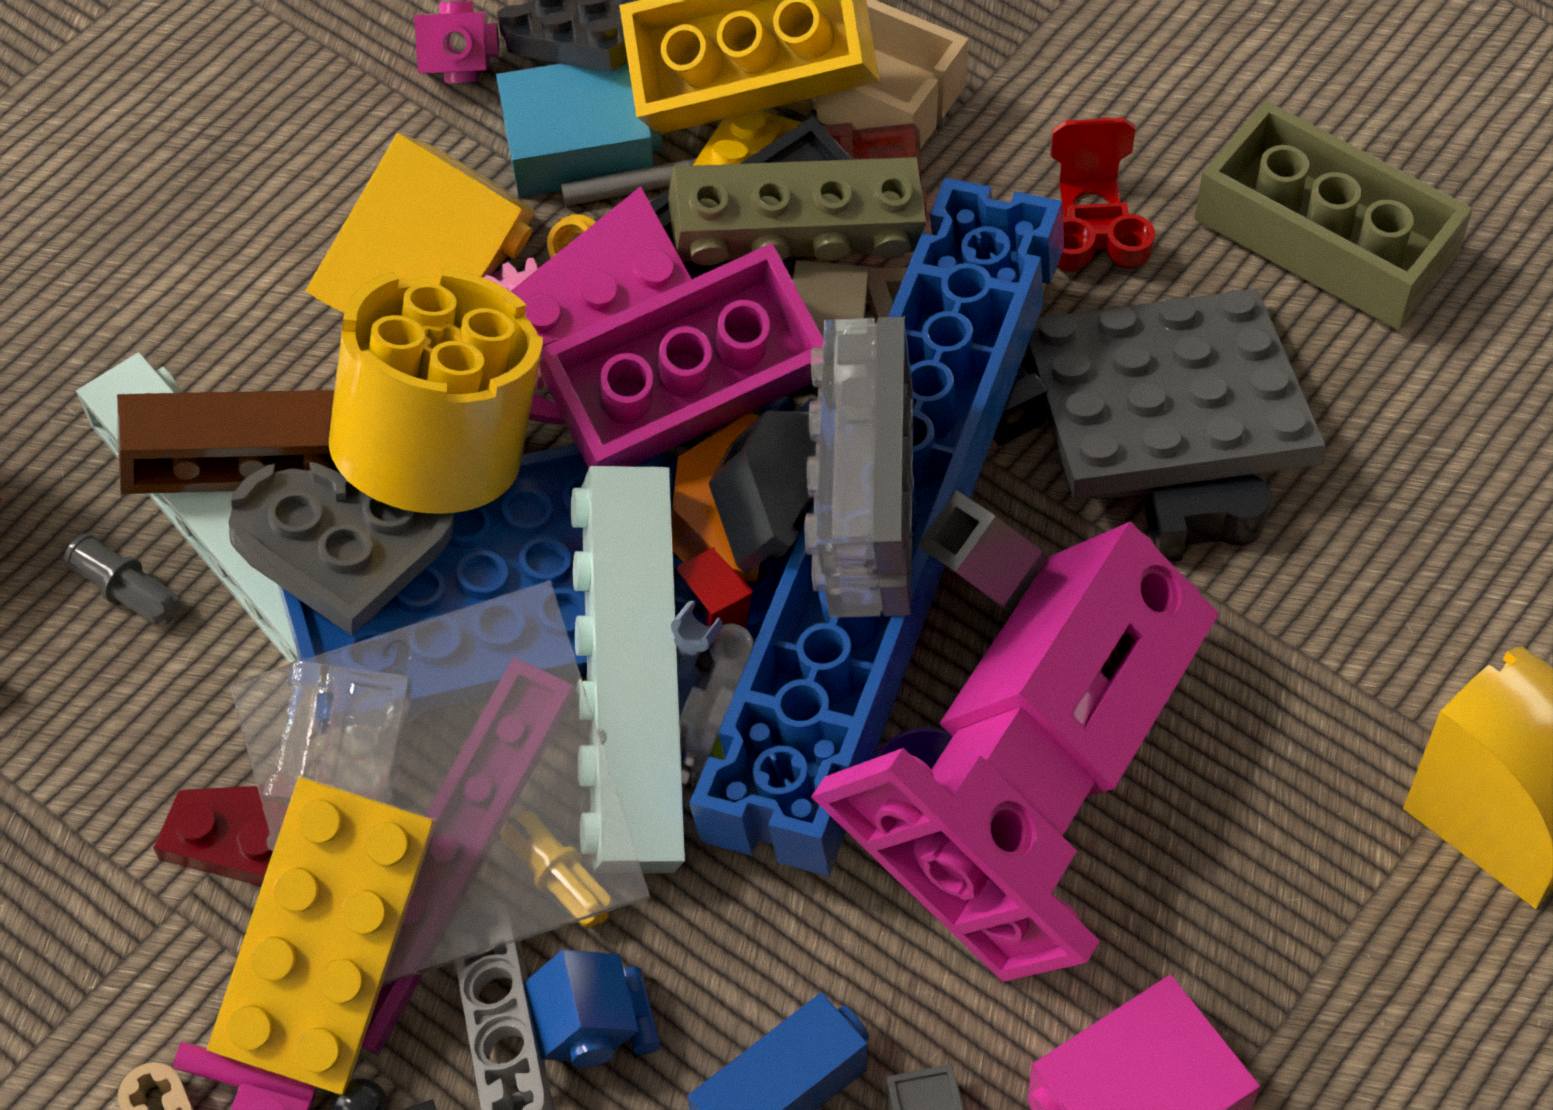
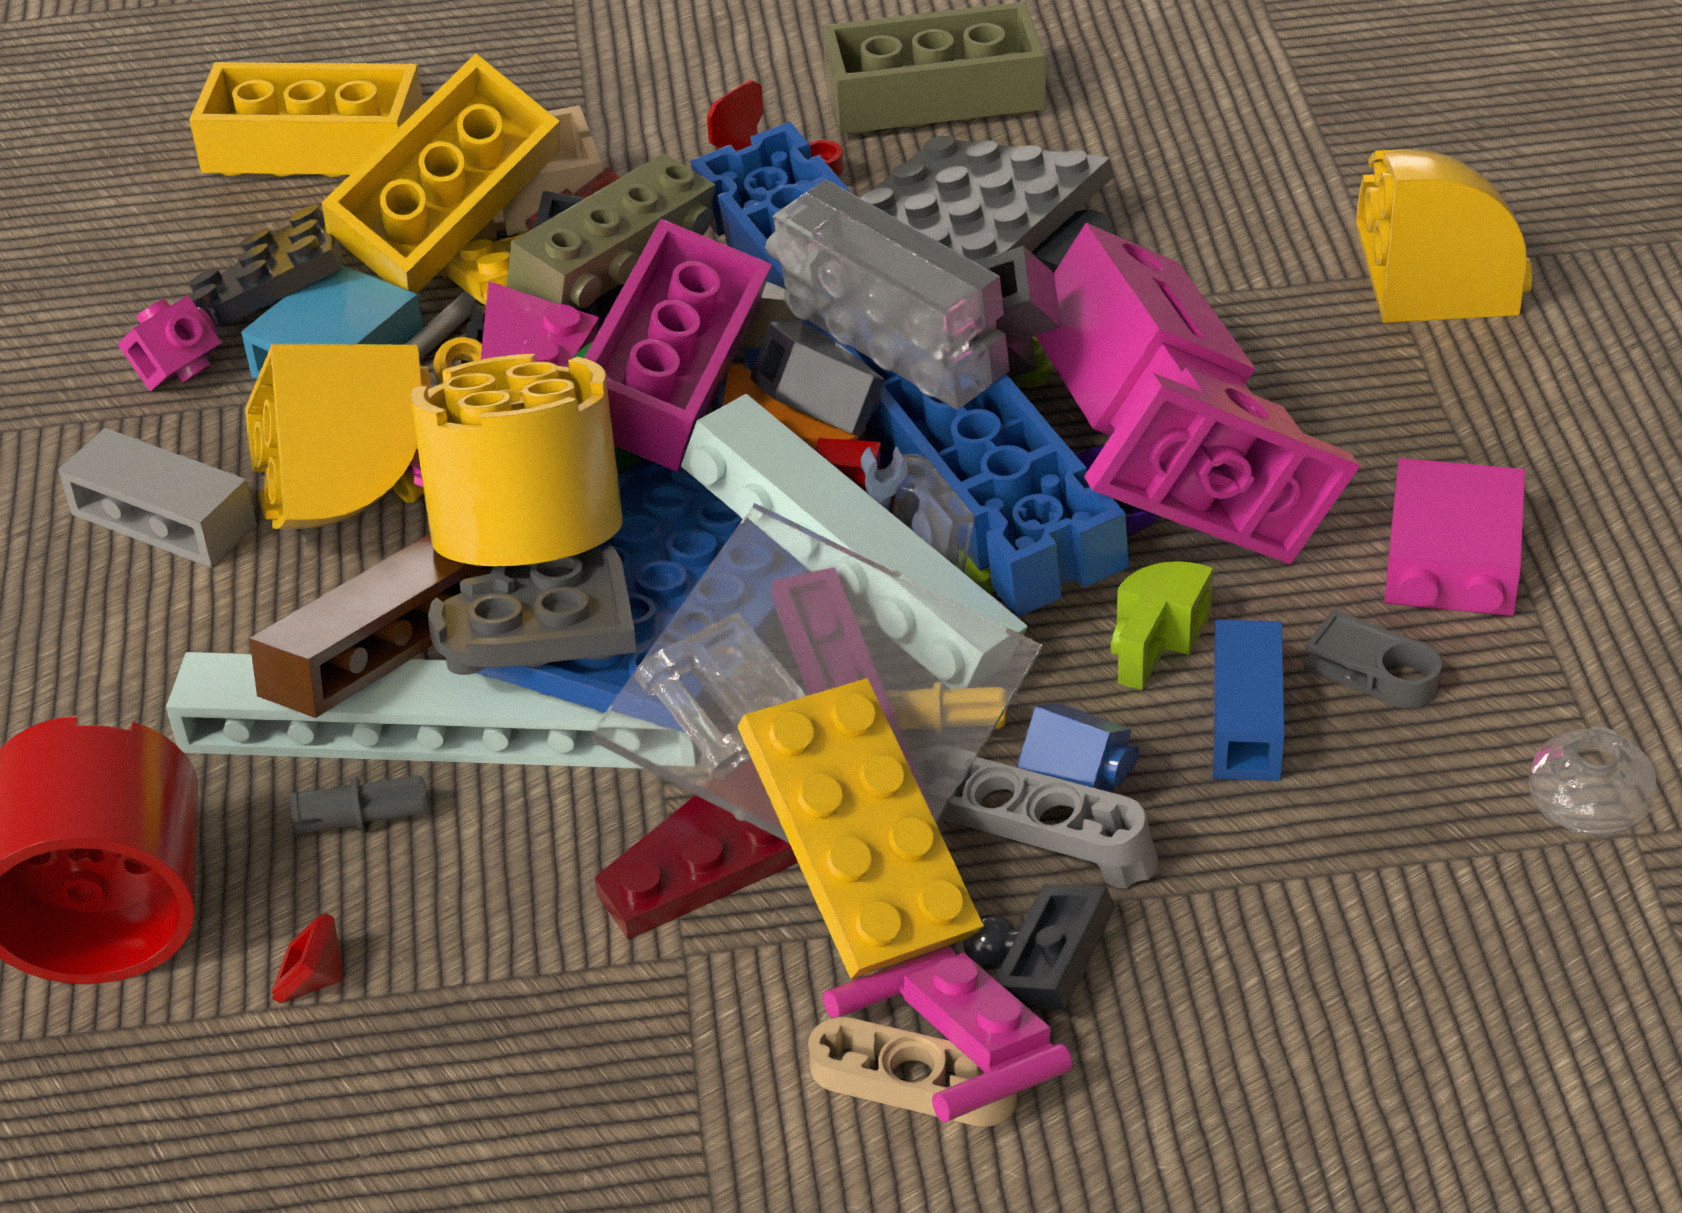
camera: 45 degrees left, 15 degrees down
none -> light grey brick [58,428,257,568]
none -> lime brick [1111,561,1213,690]

